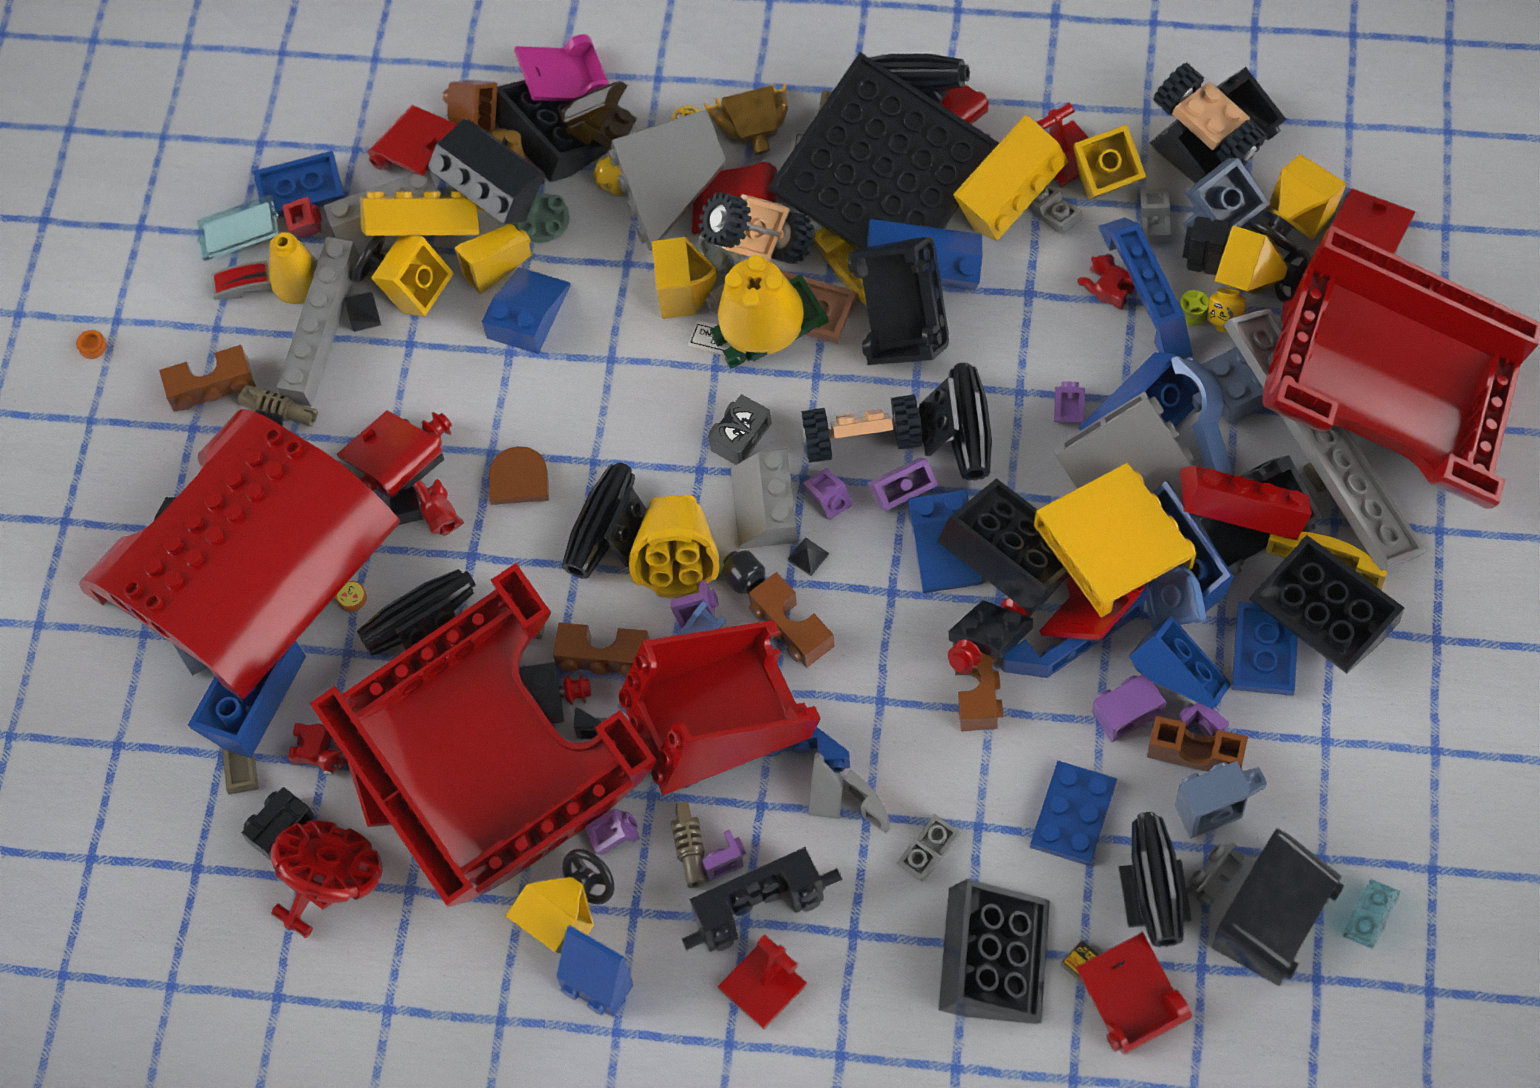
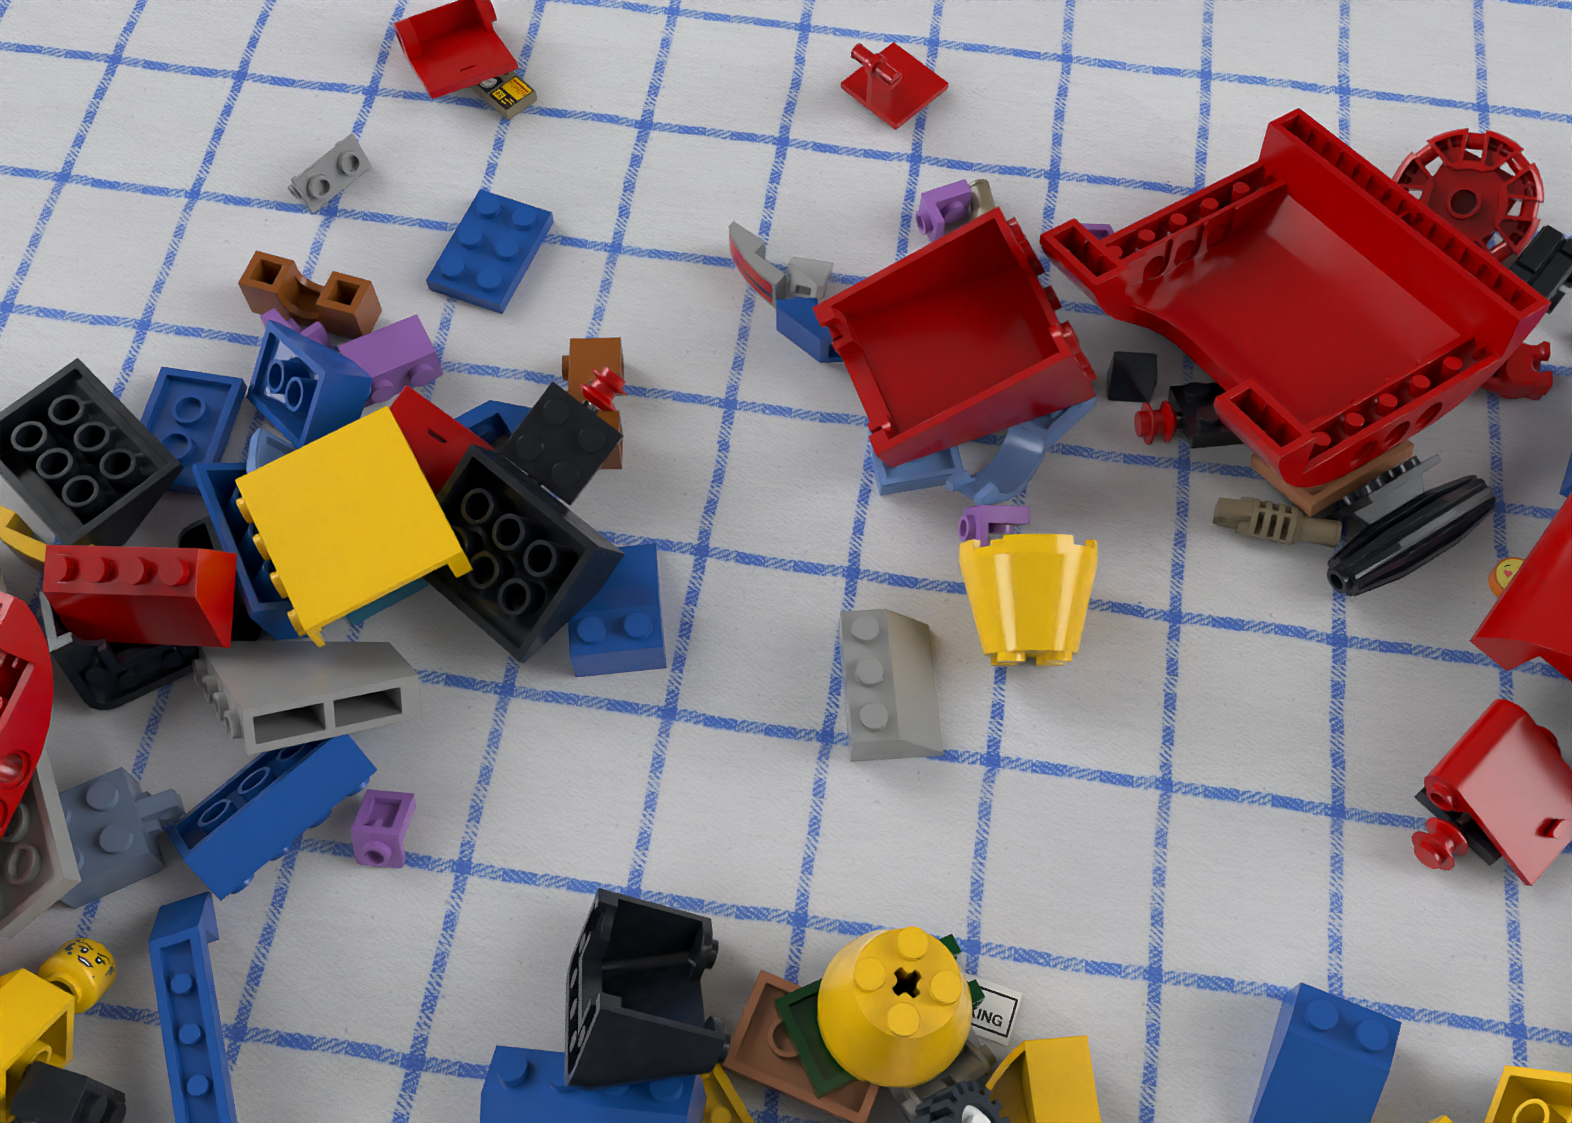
camera: 175 degrees right, 0 degrees up
black slope [390,486,424,525] -> none
red animal [414,479,464,536] -> none
dark orange tile [489,446,549,505] -> none
yellow piece [506,849,614,954] -> none
dark orange arch [553,622,650,677] -> none
blue slope [556,925,634,1017] -> none
black plate [562,462,647,579] -> none
black brick [681,847,842,952] -> none
dark grey brick [708,394,772,465] -> none
black head [721,550,766,595] -> none
dark orange arch [748,572,835,668] -> none
black slope [787,537,829,576] -> none
black plate [801,394,922,463] -> none
medium lavender bracket [803,468,852,519] -> none
medium lavender brick [867,457,939,511] -> none
light grey slope [897,814,961,881] -> none
black plate [918,362,992,481] -> none
black slope [938,879,1050,1024] -> none
red animal [1077,254,1136,310] -> none
black plate [1118,812,1192,947] -> none
medium blue piece [1171,356,1234,475] -> none
sand blue hinge [1175,761,1267,838] -> none
neon yellow wheel [1180,290,1209,326] -> none
black windscreen [1211,828,1344,987] -> none
clear light blue slope [1343,879,1400,949] -> none

